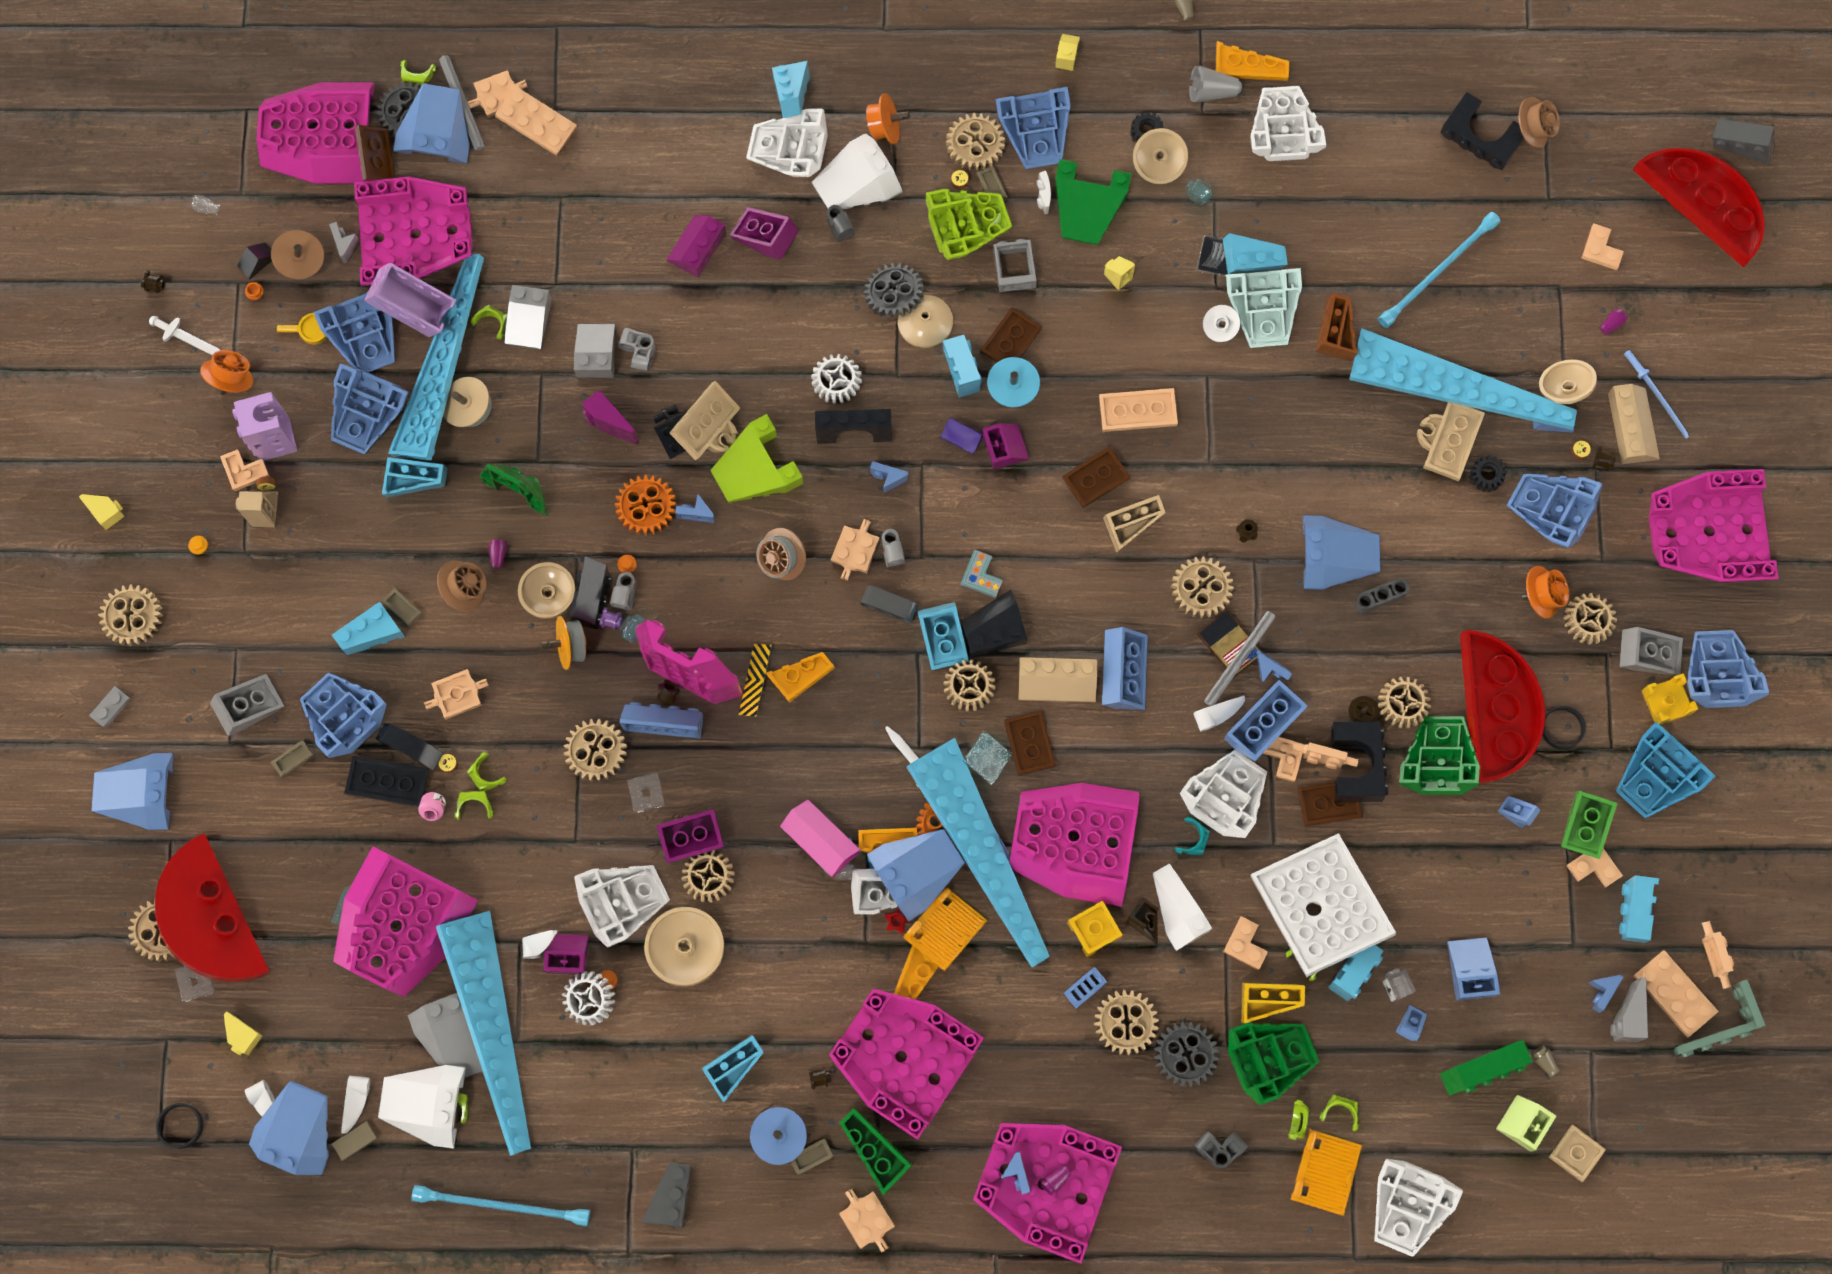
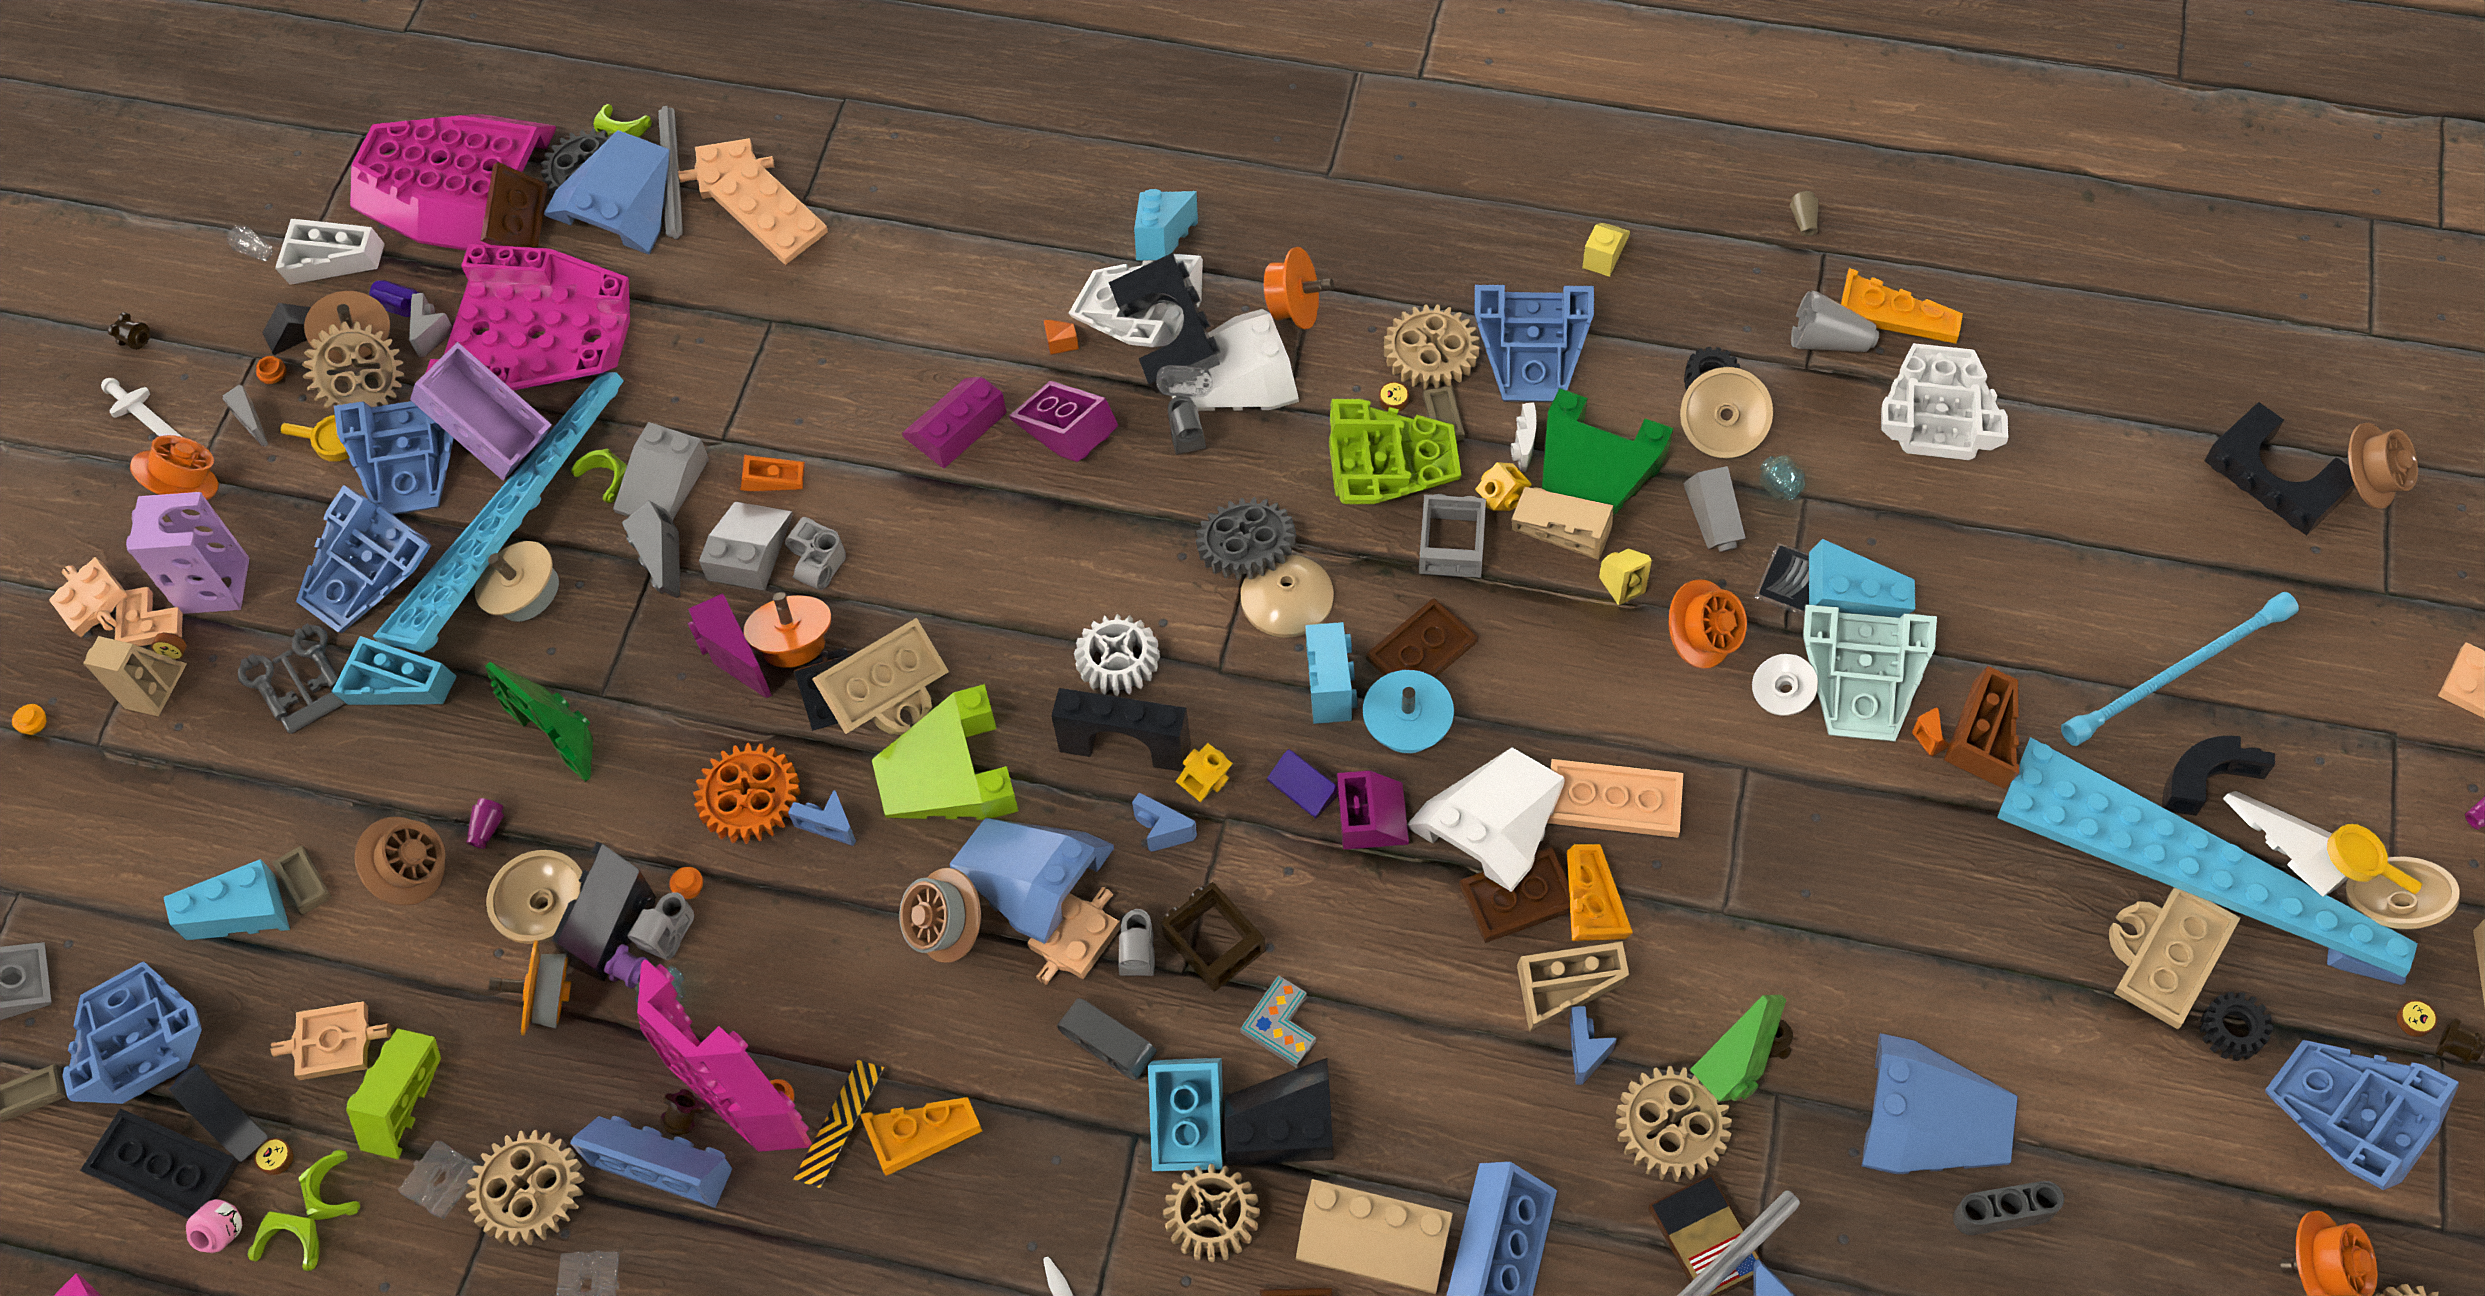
camera: 15 degrees right, 15 degrees down
none -> light nougat plate [49,557,128,637]
none -> light grey slope [222,385,268,447]
none -> dark grey piece [238,623,346,734]
none -> white wedge [275,219,385,285]
none -> tan gear [302,321,404,409]
none -> lime wedge [346,1028,441,1160]
none -> dark purple piece [369,280,419,317]
none -> clear piece [398,1140,478,1220]
none -> slope [622,500,680,598]
none -> orange slope [740,455,805,491]
none -> piece [744,592,832,668]
none -> medium blue wedge [950,818,1114,944]
none -> orange slope [1043,320,1079,355]
none -> black arch [1108,253,1221,393]
none -> clear beam [1156,365,1213,397]
none -> dark brown window [1161,882,1266,992]
none -> yellow brick [1176,743,1233,803]
none -> white wedge [1407,747,1565,892]
none -> yellow brick [1475,462,1532,511]
none -> tan wedge [1511,487,1613,560]
none -> light orange wing [1567,844,1633,941]
none -> medium blue slope [1569,1006,1617,1085]
none -> orange piece [1668,579,1747,669]
none -> light grey slope [1683,466,1745,552]
none -> bright green slope [1690,995,1786,1102]
none -> orange slope [1912,707,1950,757]
none -> black arch [2162,735,2275,816]
none -> white wedge [2223,791,2348,897]
none -> yellow piece [2327,824,2422,894]

